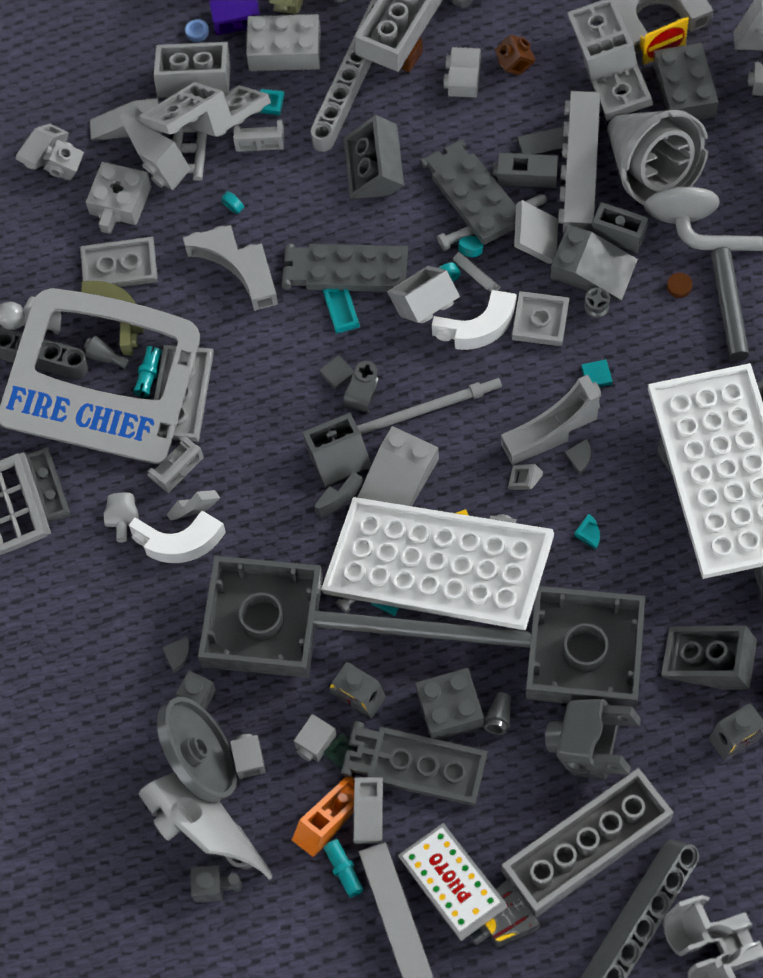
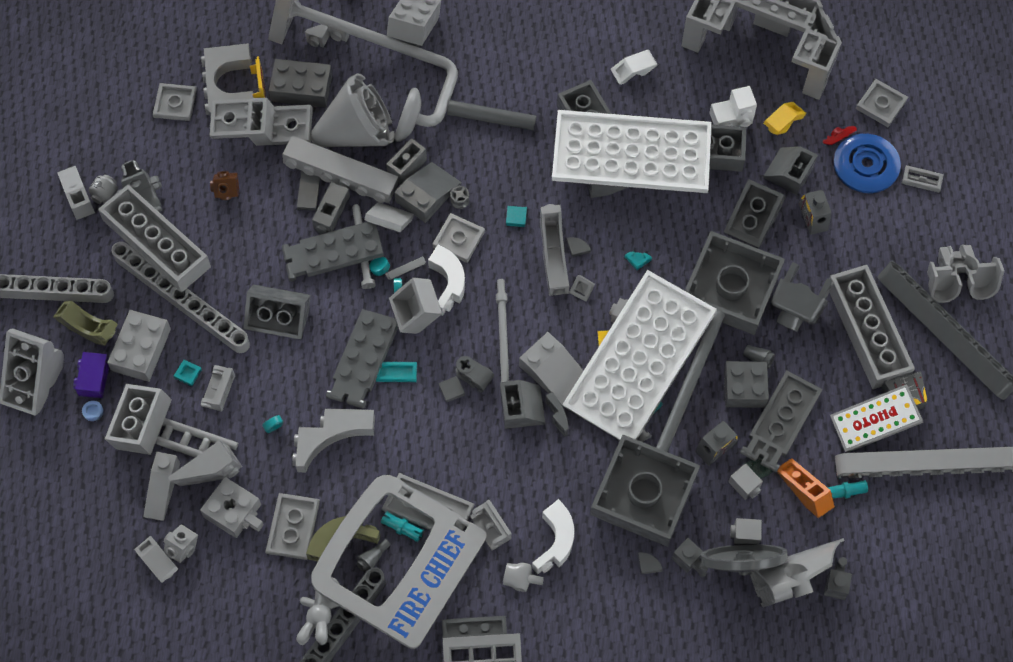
camera: 80 degrees left, 0 degrees up
light grey bracket [139,82,271,137] -> none
light grey slope [167,490,220,520] -> none
light grey slope [354,778,383,844] -> none
light grey brick [444,47,481,98] -> none
reddish brown tile [667,273,693,298] -> none

